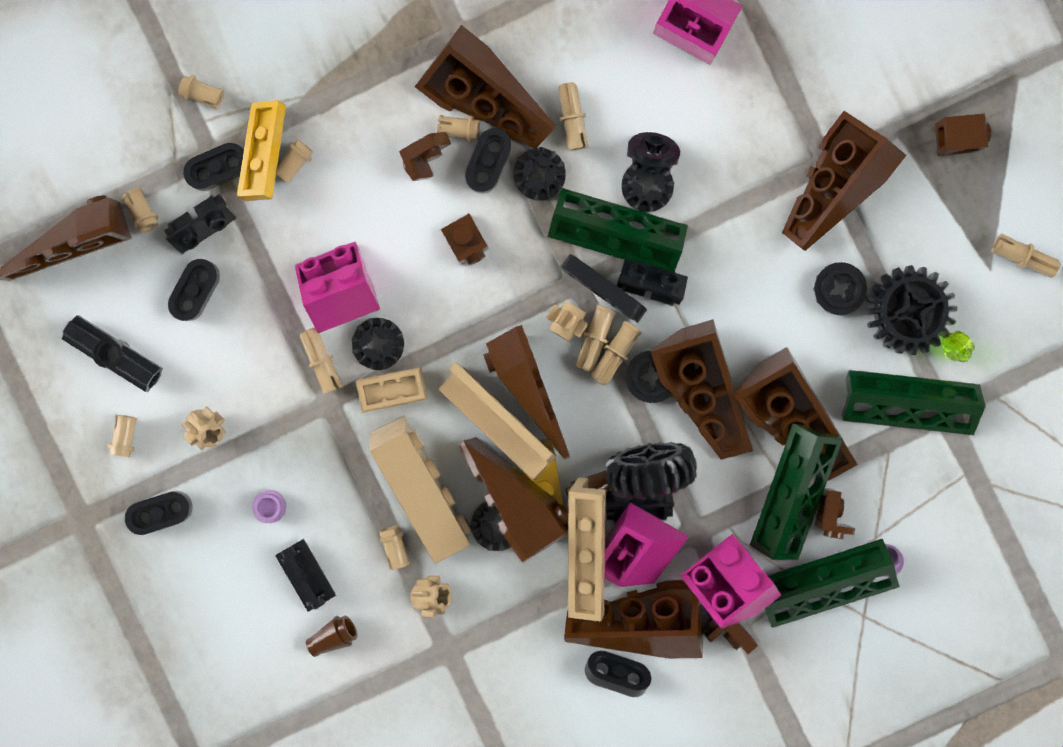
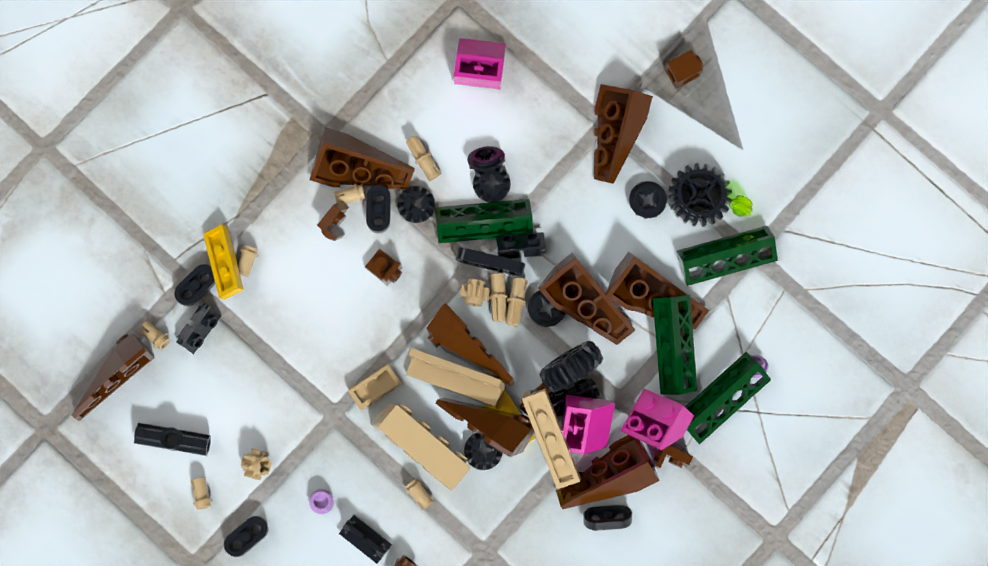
camera: 25 degrees left, 10 degrees down
black plate [168,259,220,321] -> none
tan pin [178,75,224,110] -> none
dark pink slope [295,241,380,334] -> none
tan axle [300,328,343,394] -> none
black gear [351,318,404,370] -> none
tan gear [410,576,452,617] -> none
reddish brown bracket [814,488,855,539] -> none
tan axle [991,233,1061,278] -> none

